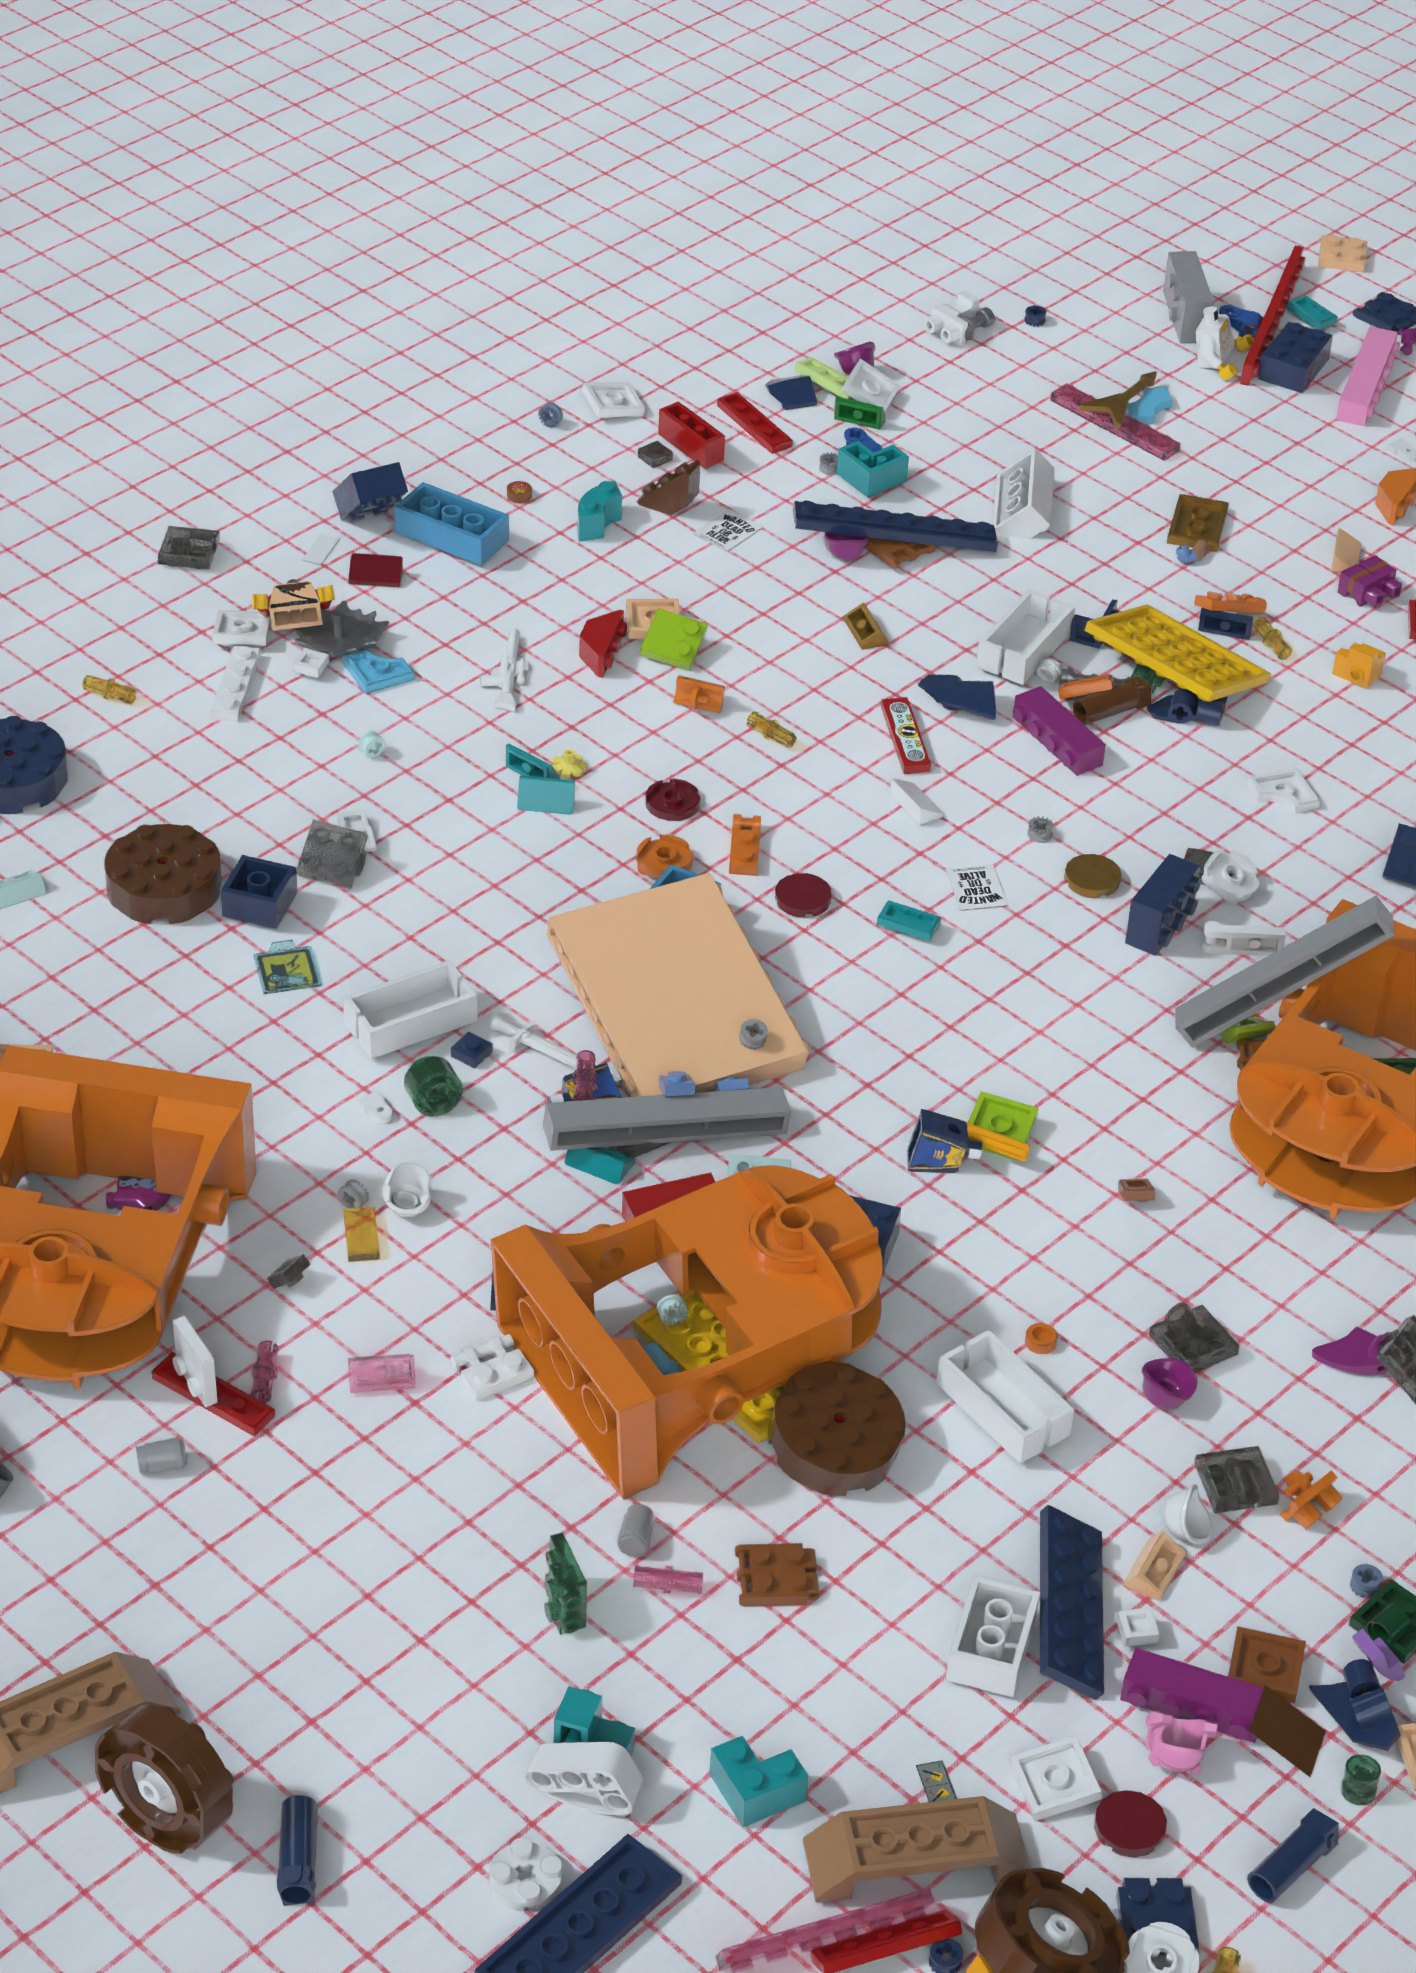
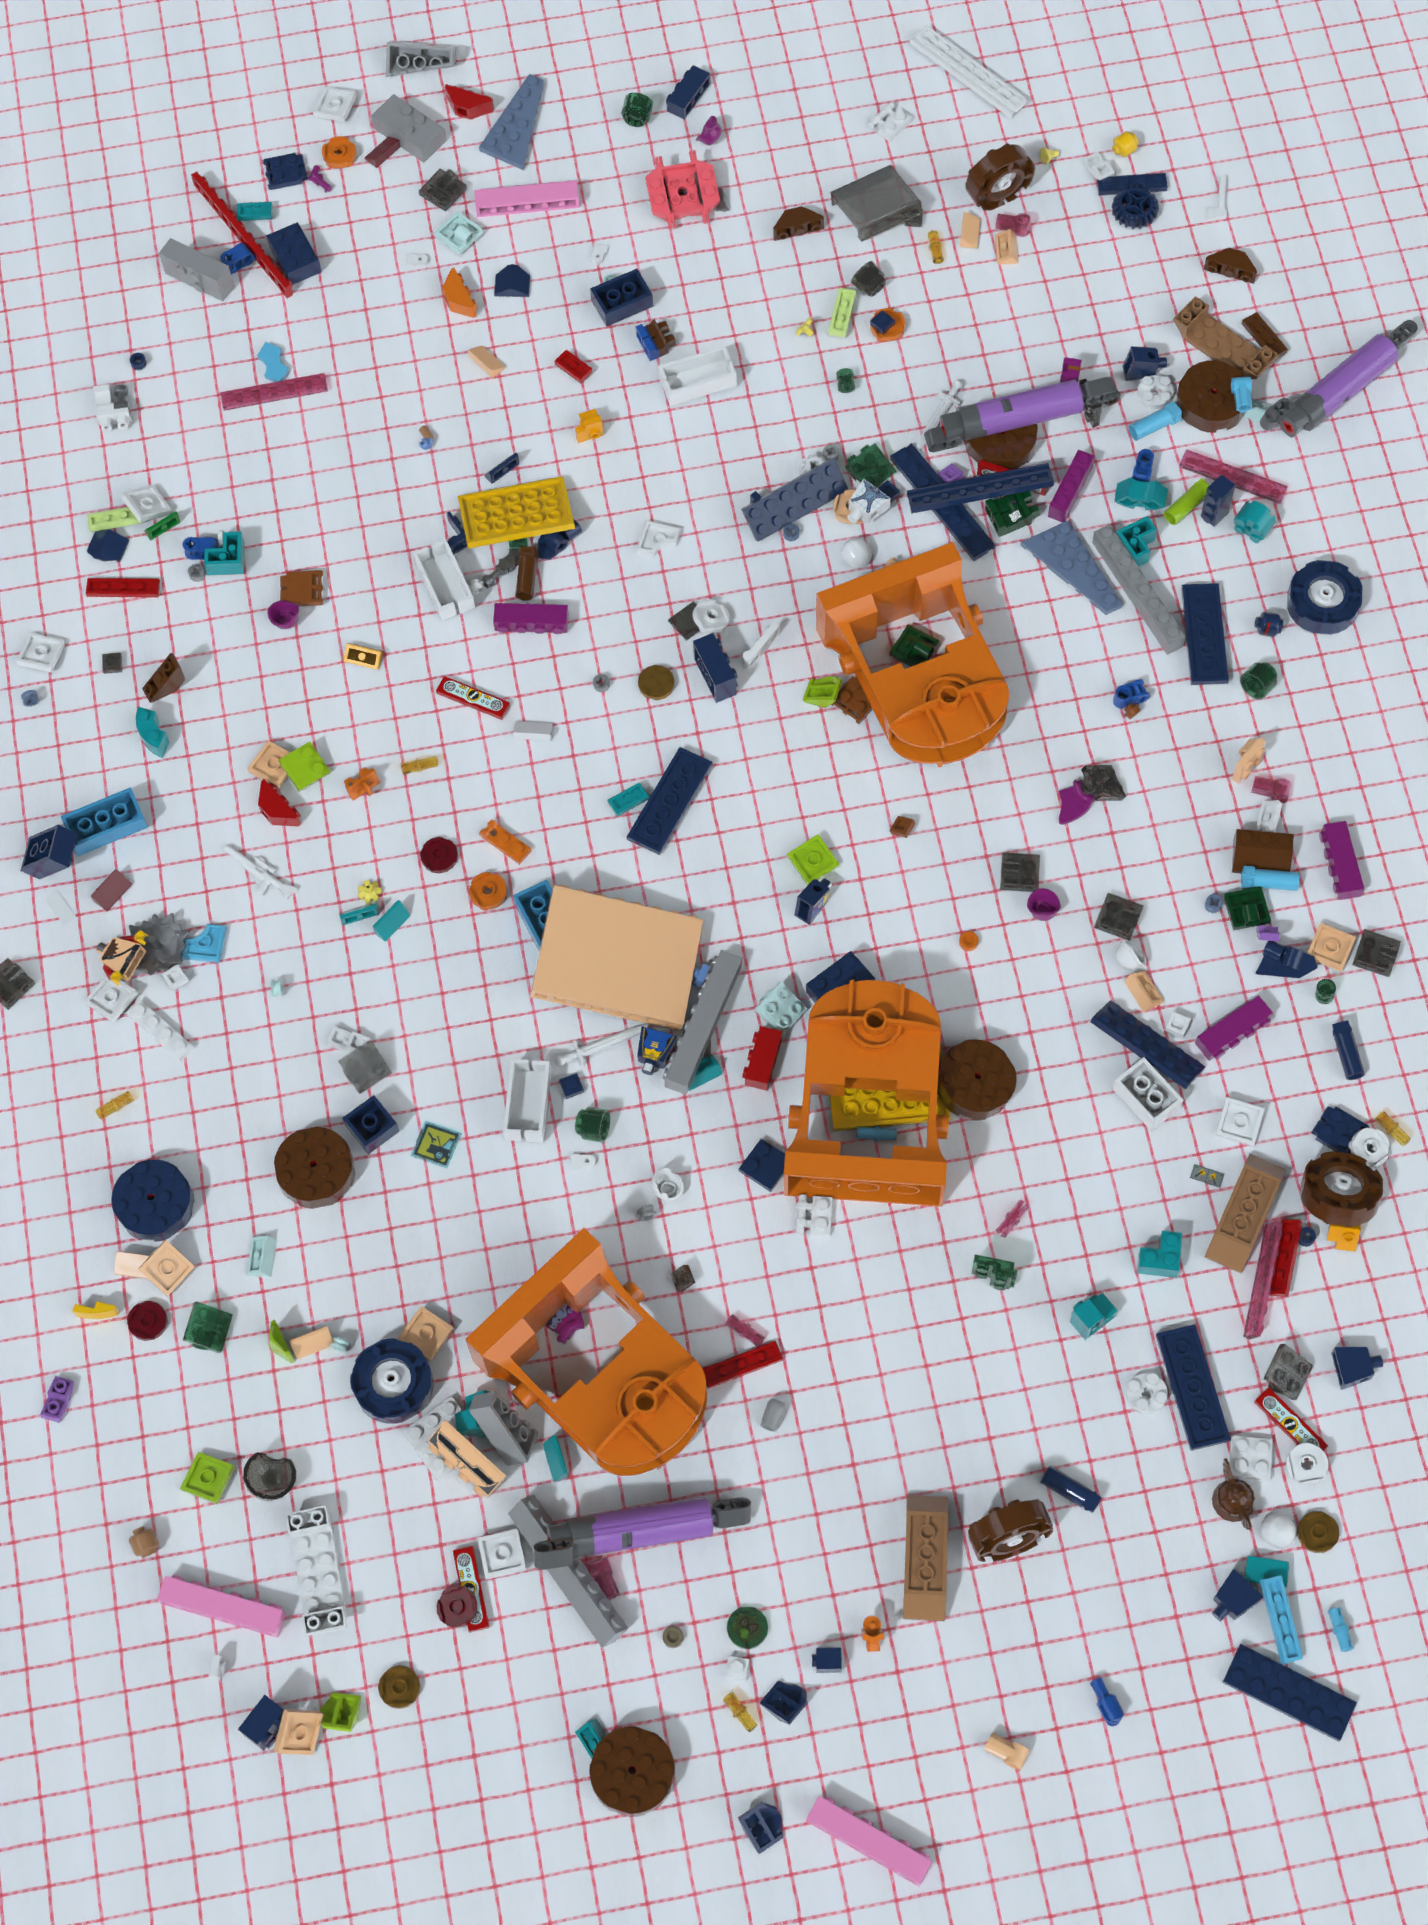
camera: 50 degrees left, 25 degrees up
white plate [172,1315,217,1408] -> none
clear yellow tile [343,1207,380,1262] -> none
clear pink plate [348,1354,416,1393] -> none
dark orange tile [507,481,532,503] -> none
white beam [525,1742,644,1816] -> none
clear pink pin [572,1050,597,1101] -> none
light grey piece [617,1504,654,1558] -> none
light aqua bush [657,1294,689,1326] -> none
red brick [658,401,725,469] -> none
medium blue plate [659,1071,695,1096] -> none
white sticker [693,509,764,551] -> none
dark orange plate [735,1543,819,1607] -> none
light grey bush [739,1019,768,1050] -> none
dark red tile [775,873,832,917] -> none
dark blue plate [792,500,998,552] -> none
magenta helmet [834,341,875,375] -> none
dark blue panel [918,675,996,720] -> none
white piece [936,1330,1074,1464] -> none
white sticker [945,864,1008,910] -> none
light orange axle [950,1116,1031,1161] -> none
white slope [993,448,1055,538] -> none
orange tile [1058,674,1114,699] -> none
pearl gold piece [1079,371,1157,428] -> none
dark red tile [1094,1790,1167,1857] -> none
bright pink helmet [1146,1710,1218,1774] -> none
pearl gold tile [1167,494,1229,552] -> none
light grey brick [1175,896,1394,1048] -> none
orange plate [1194,591,1267,614] -> none
white torso [1196,306,1254,380] -> none
dark orange plate [1228,1626,1306,1703] -> none
reddish brown sticker [1249,1685,1326,1777] -> none
clear yellow axle [1253,616,1293,660] -> none
orange hips [1280,1470,1343,1529] -> none
light nougat plate [1318,235,1368,273] -> none
bright pink brick [1336,326,1400,427] -> none
magenta hips [1337,555,1403,608] -> none
none -> dark blue plate [627,747,713,855]

